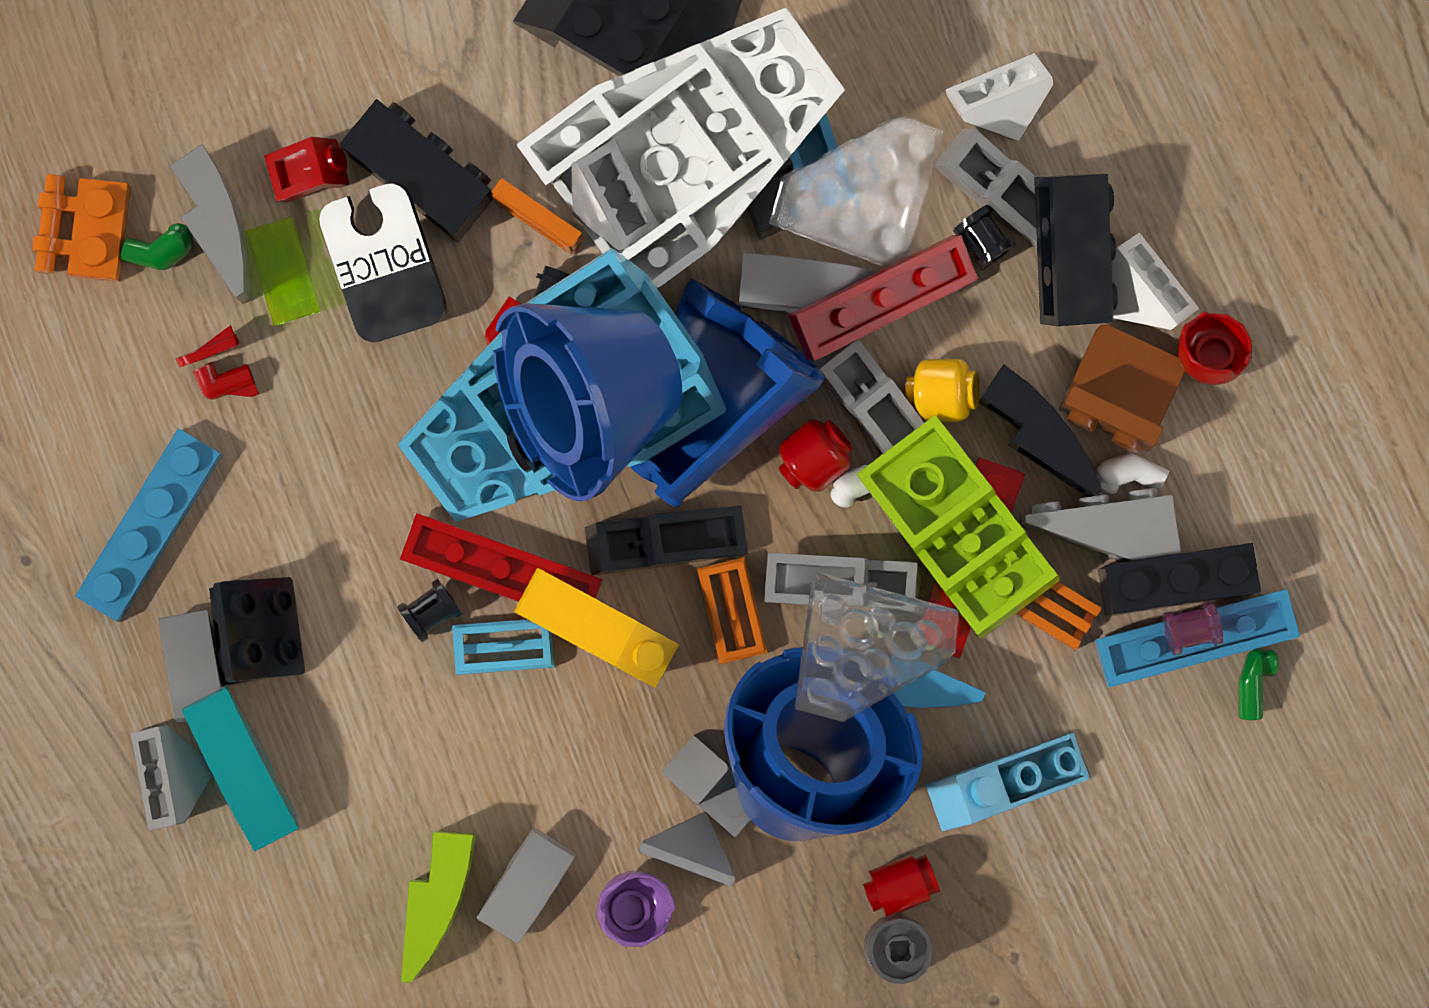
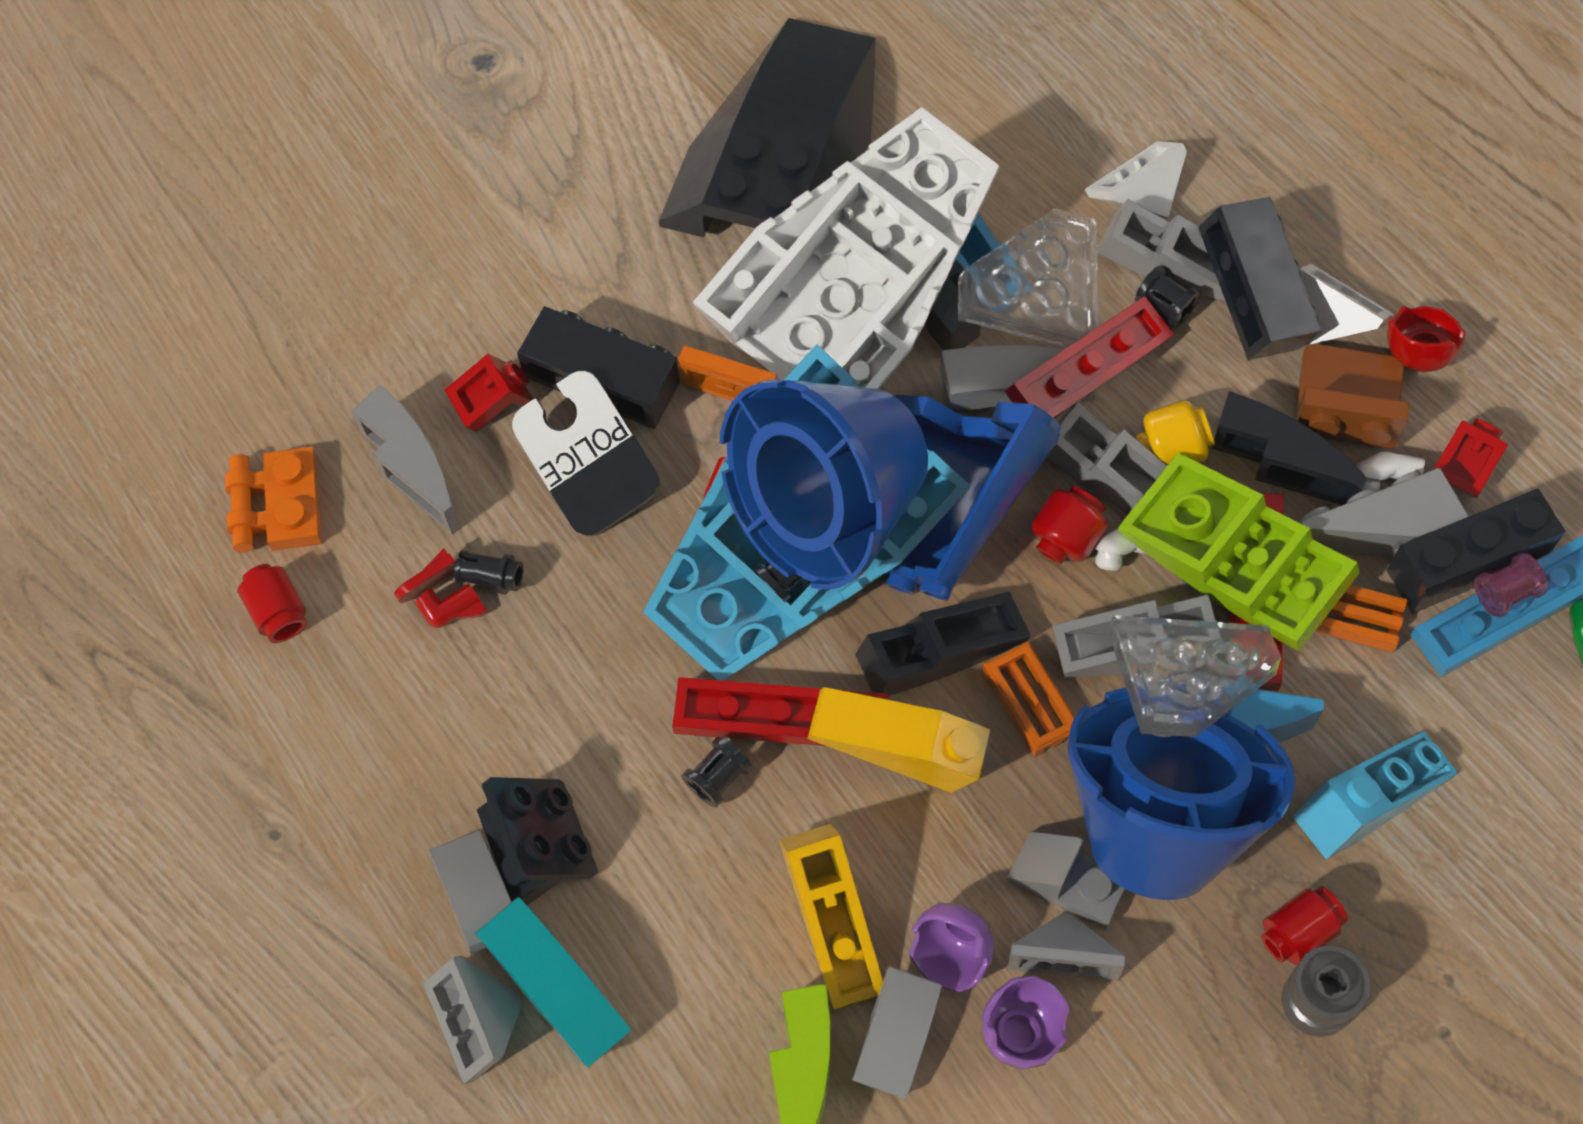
camera: 10 degrees left, 20 degrees down
dark azure plate [75,428,223,622] -> none
green arm [121,223,193,270] -> none
clear neon green slope [245,216,321,326] -> none
medium azure tile [452,620,555,675] -> none
light grey slope [571,140,659,251] -> none
none -> red brick [237,564,307,643]
none -> black pin [454,550,524,595]
none -> yellow slope [779,824,883,1010]
none -> medium lavender hair [909,902,994,992]
none -> red bracket [1433,418,1509,499]

